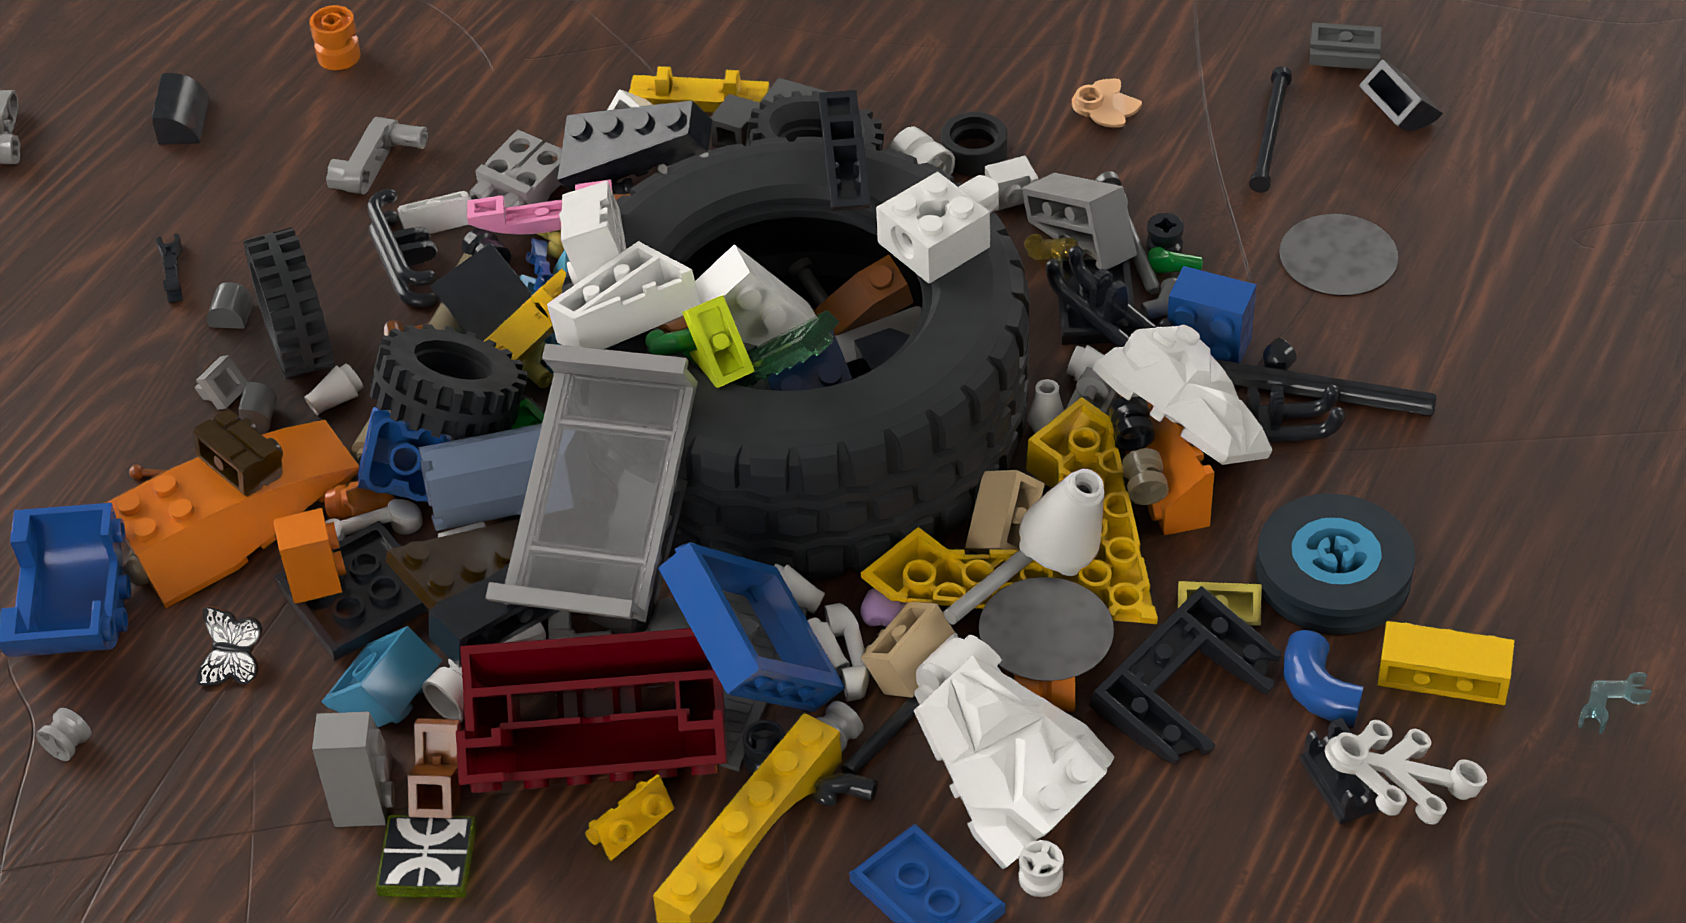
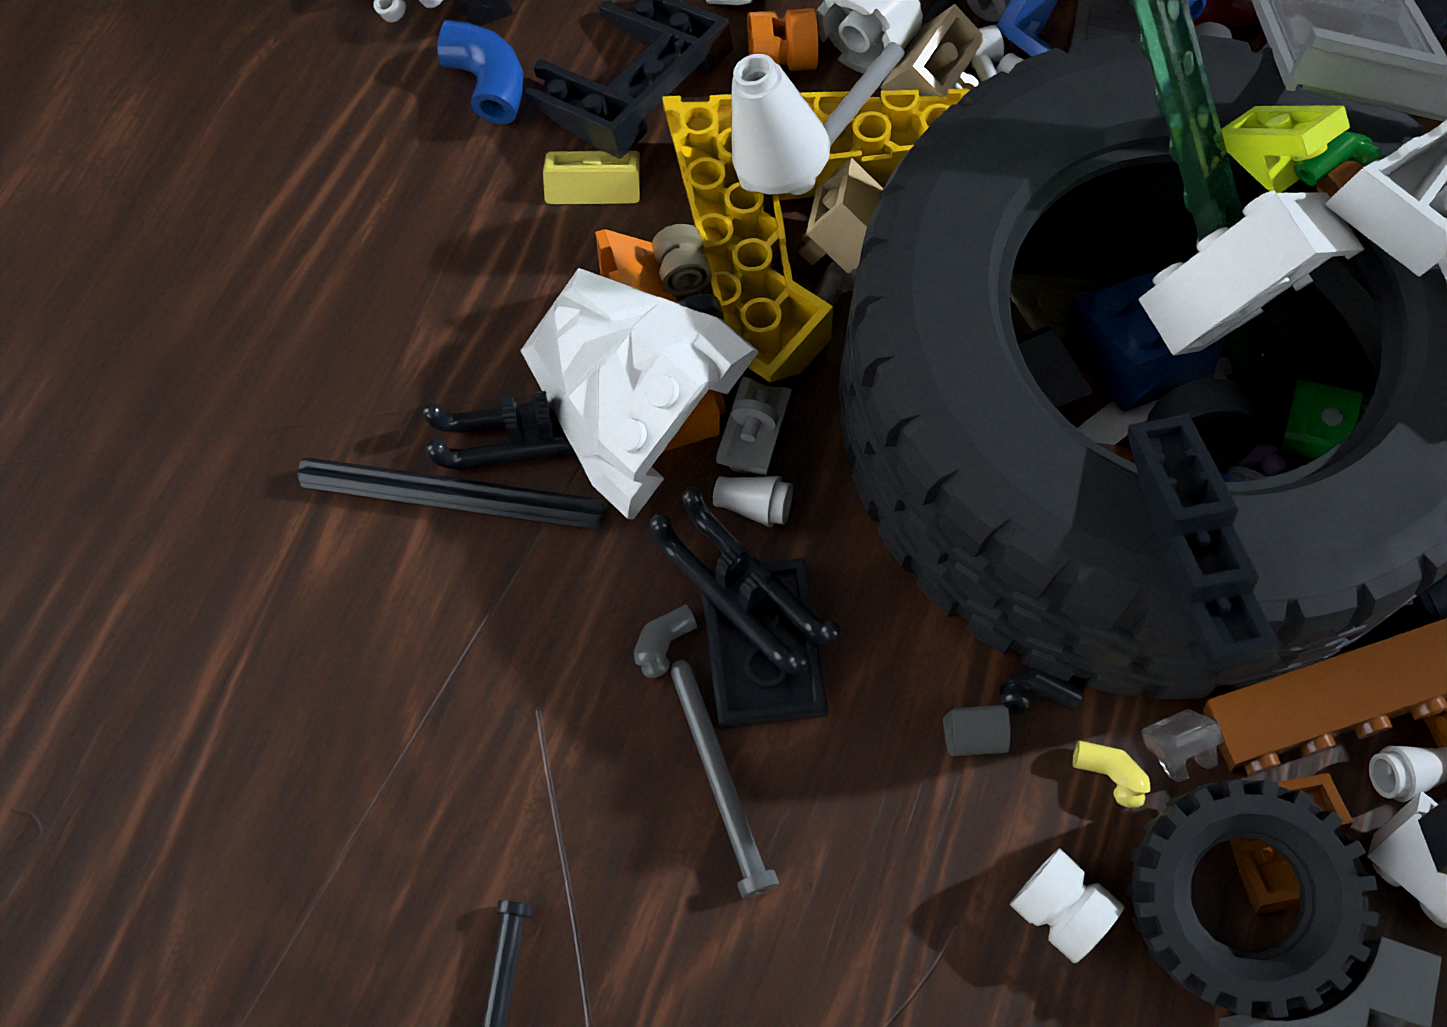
camera: 170 degrees right, 20 degrees up
white brick [876,171,999,284] -> none
black tyre [941,112,1008,176] -> none
flat silver sticker [979,577,1114,681] -> none
white brick [985,156,1038,211] -> none
light grey wedge [1021,173,1137,270] -> none
clear yellow arm [1024,234,1078,260] -> none
white cone [1027,379,1064,433] -> none
black wheel [1146,213,1184,253] -> none
green arm [1147,247,1203,274] -> none
blue brick [1167,266,1257,363] -> none
black wheel [1255,494,1415,634] -> none
black hinge [1263,338,1297,370] -> none
flat silver sticker [1280,214,1398,295] -> none
yellow brick [1377,621,1514,705] -> none
clear light blue arm [1578,672,1652,734] -> none

